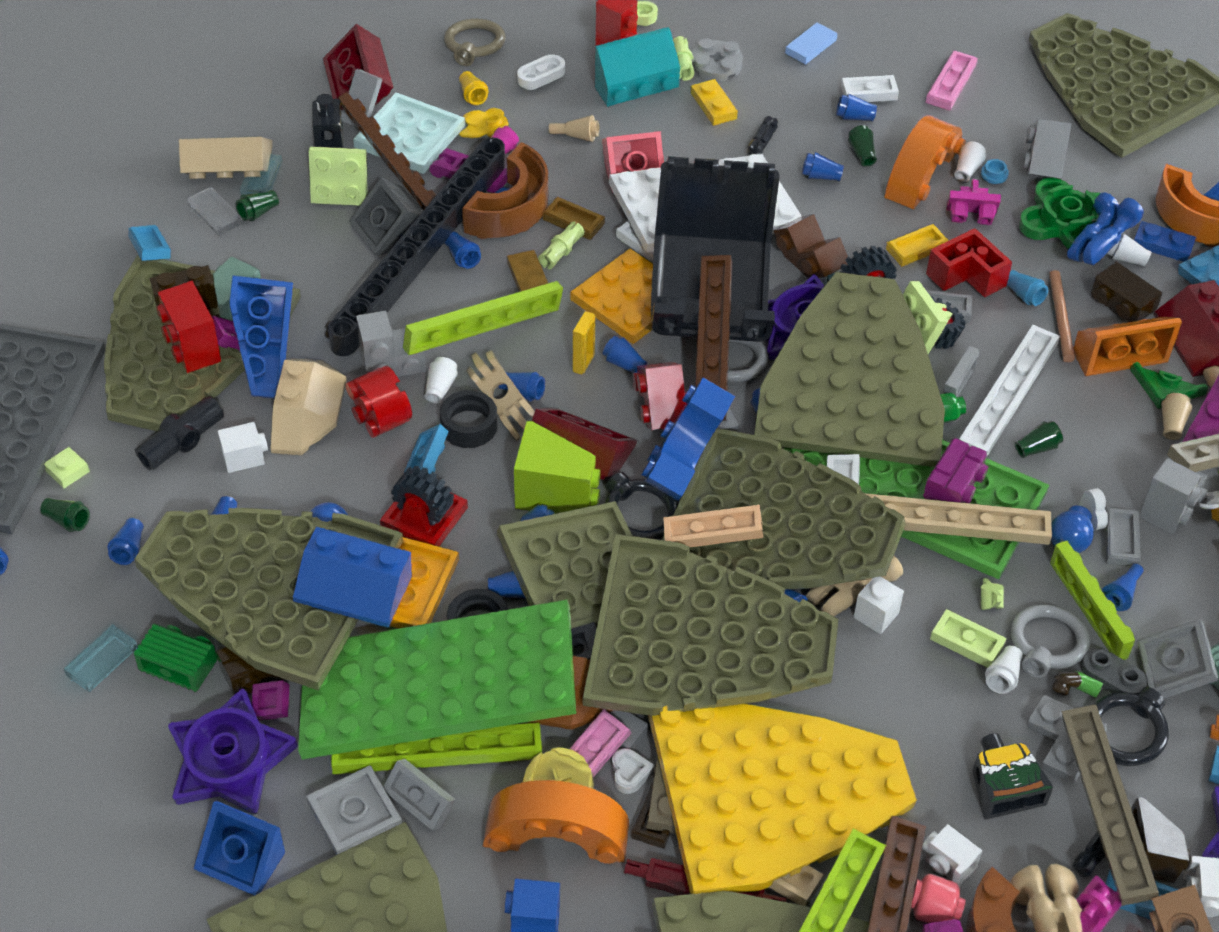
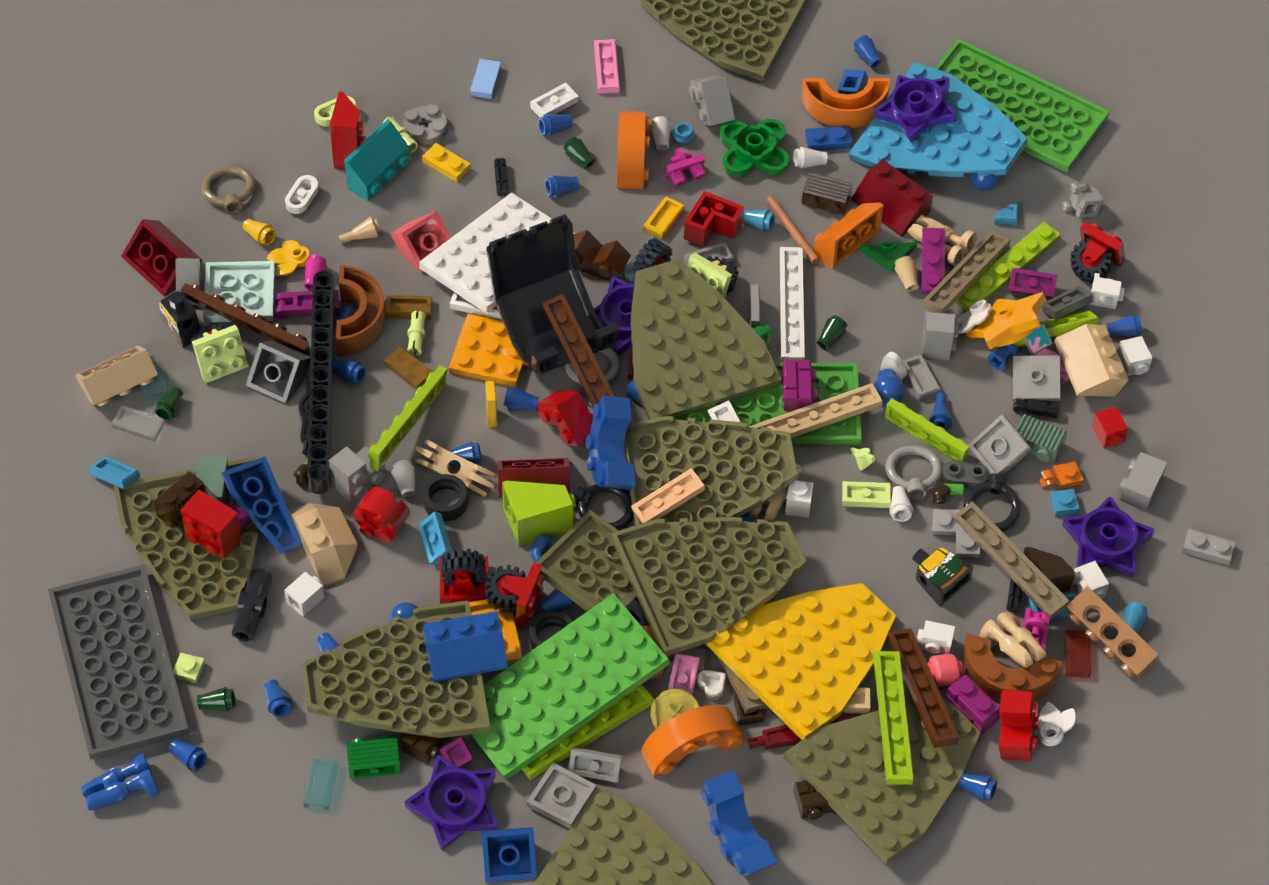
camera: 30 degrees left, 5 degrees up
blue piece [1067,192,1144,265] -> none
none -> plate [485,562,545,629]

